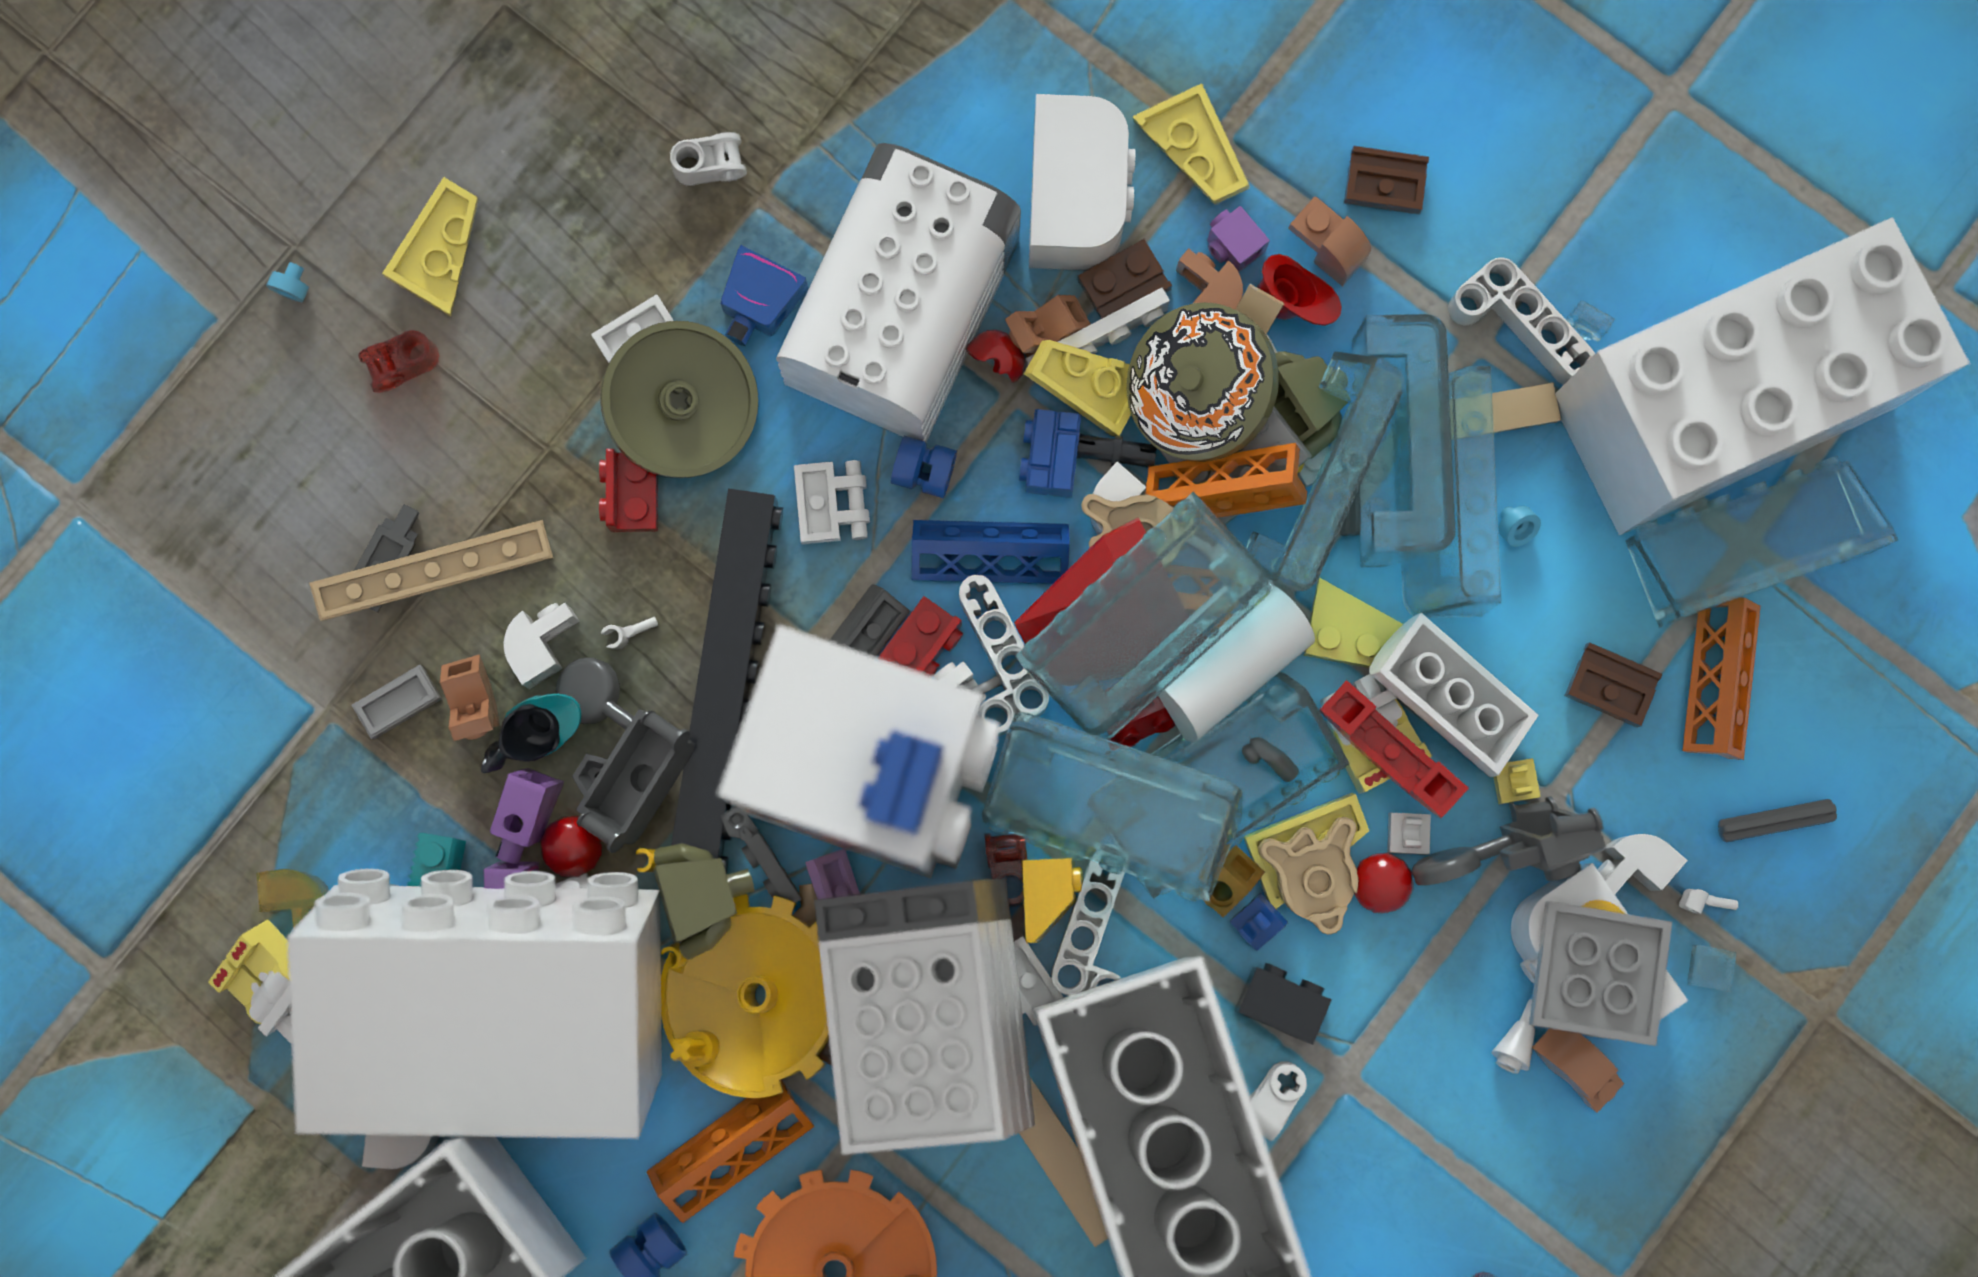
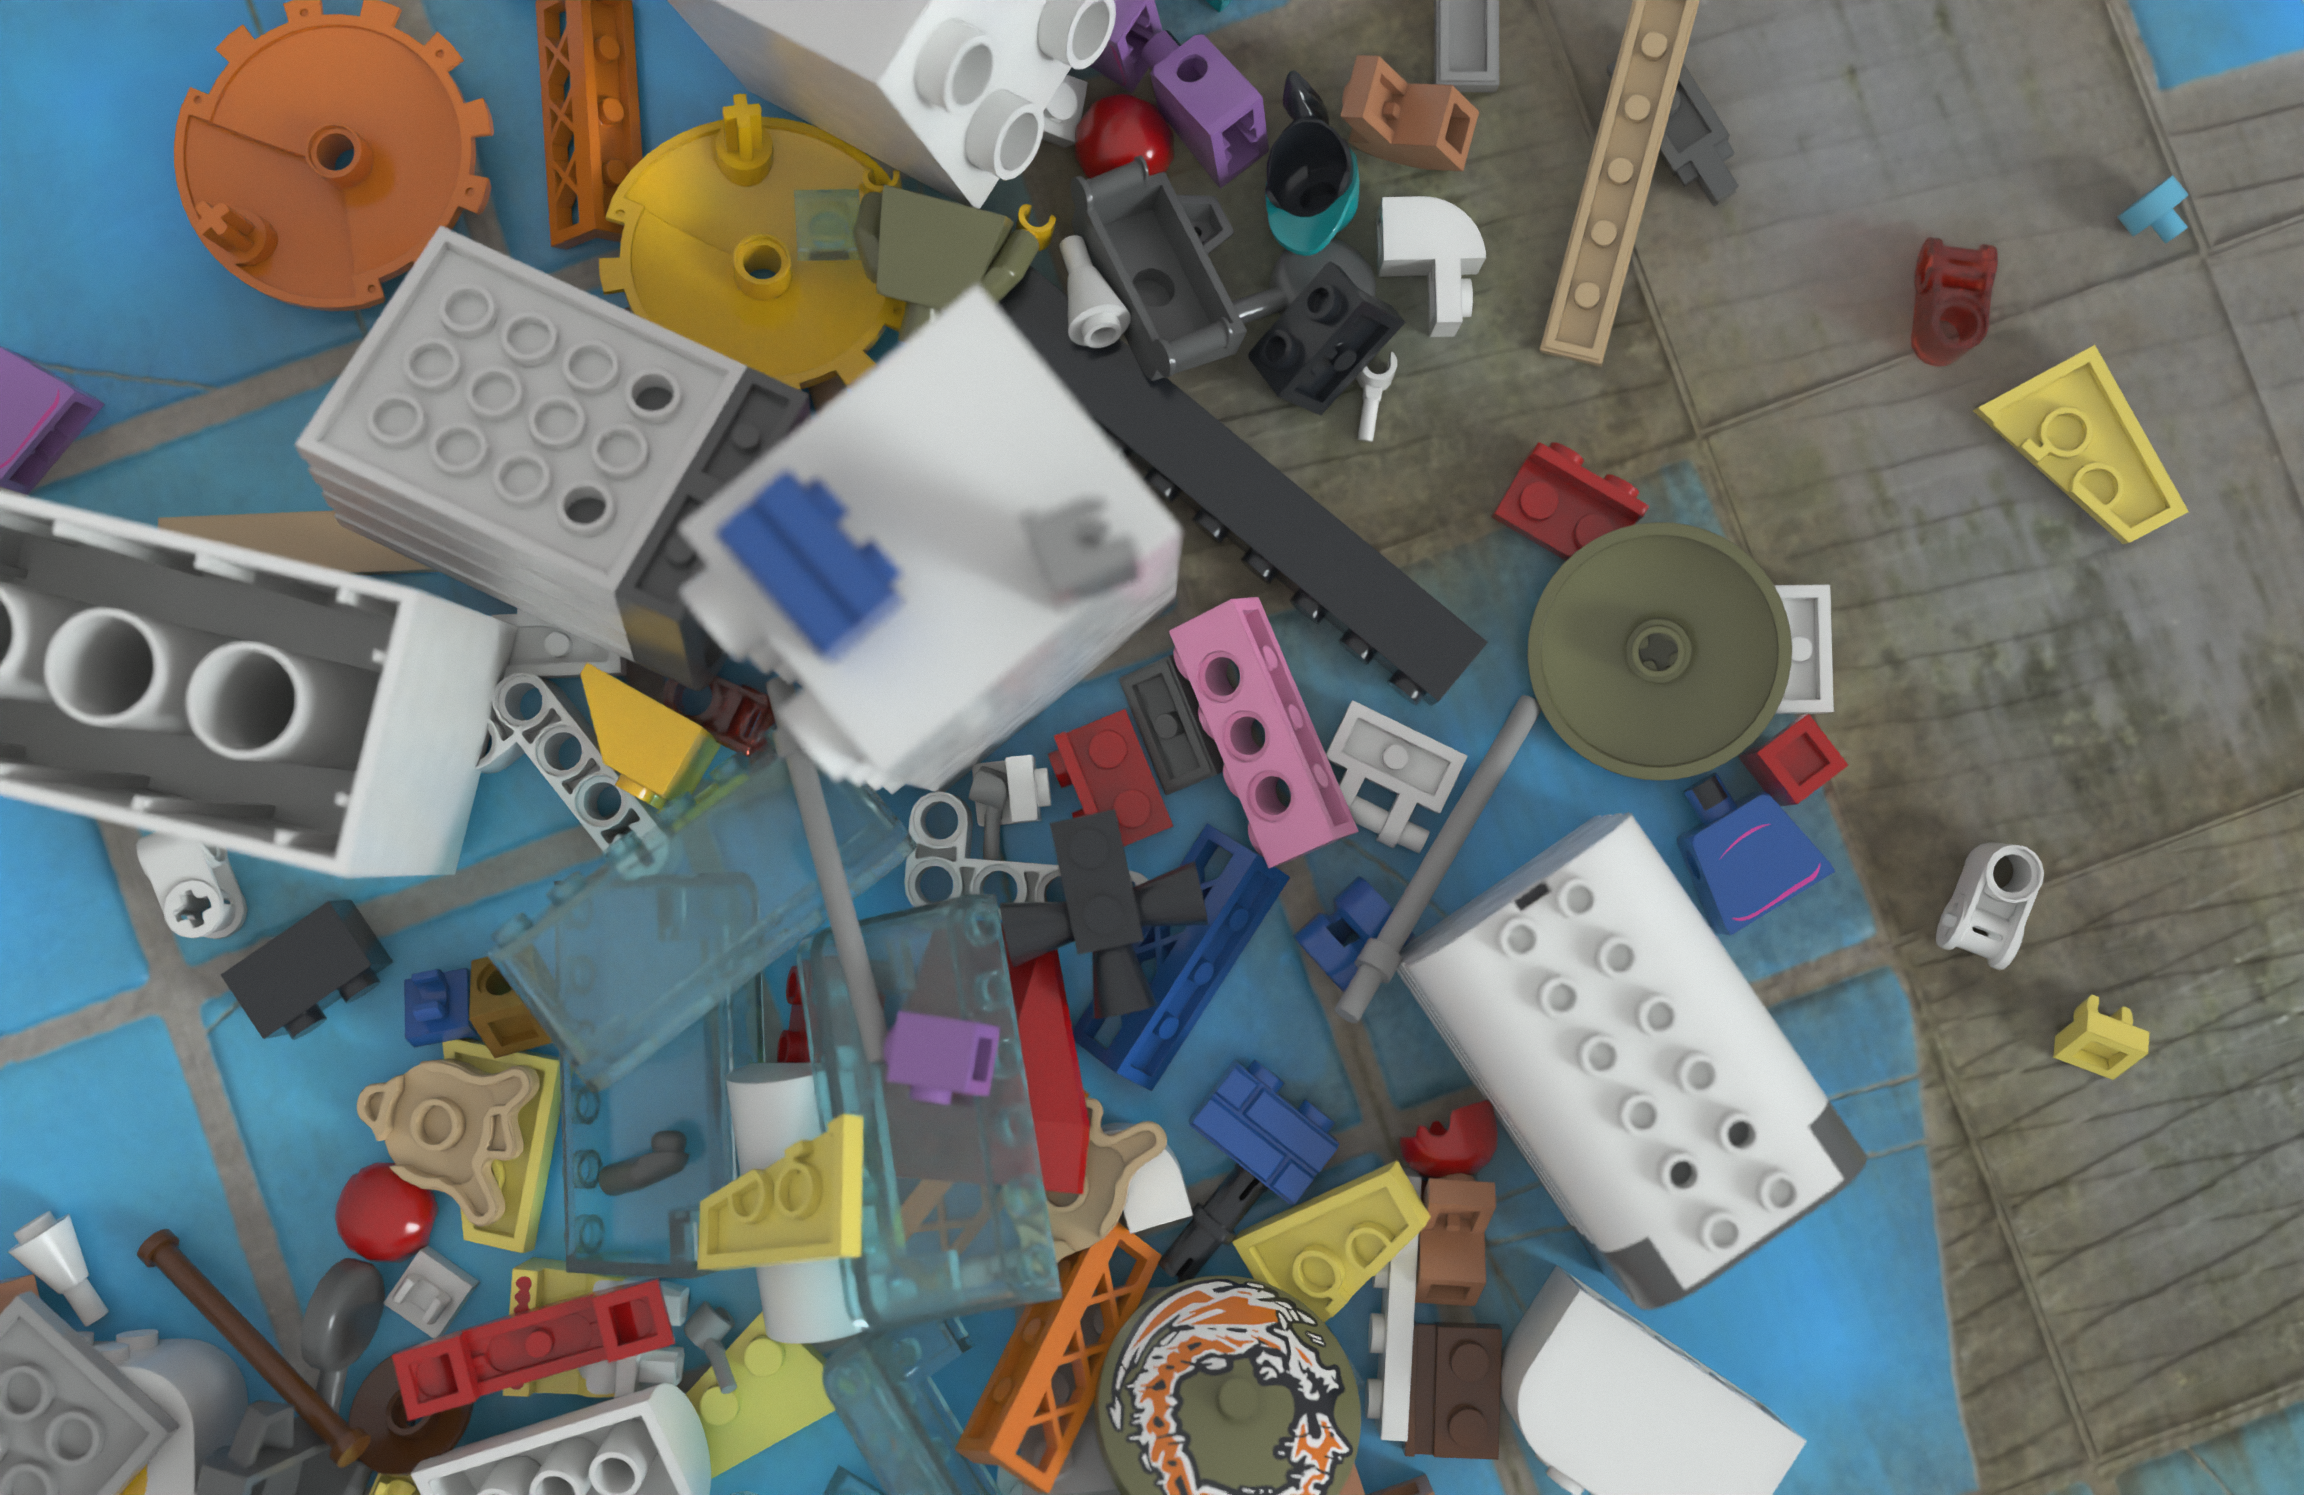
camera: 125 degrees right, 5 degrees up
none -> reddish brown bar [137,1229,371,1468]
none -> reddish brown dish [348,1355,474,1477]
none -> light grey hand [684,1301,737,1394]
none -> light yellow wing [697,1113,863,1271]
none -> light grey bar [766,677,888,1065]
none -> clear light blue plate [794,189,861,261]
none -> medium lavender brick [884,1011,1000,1105]
none -> black brick [1000,809,1209,1019]
none -> light grey hinge [1019,497,1142,614]
none -> white cone [1059,235,1131,348]
none -> bright pink brick [1169,597,1359,868]
none -> black bracket [1248,262,1406,416]
none -> light grey bar [1334,695,1542,1023]
none -> red panel [1739,713,1848,806]
none -> light yellow tile [2053,995,2150,1080]

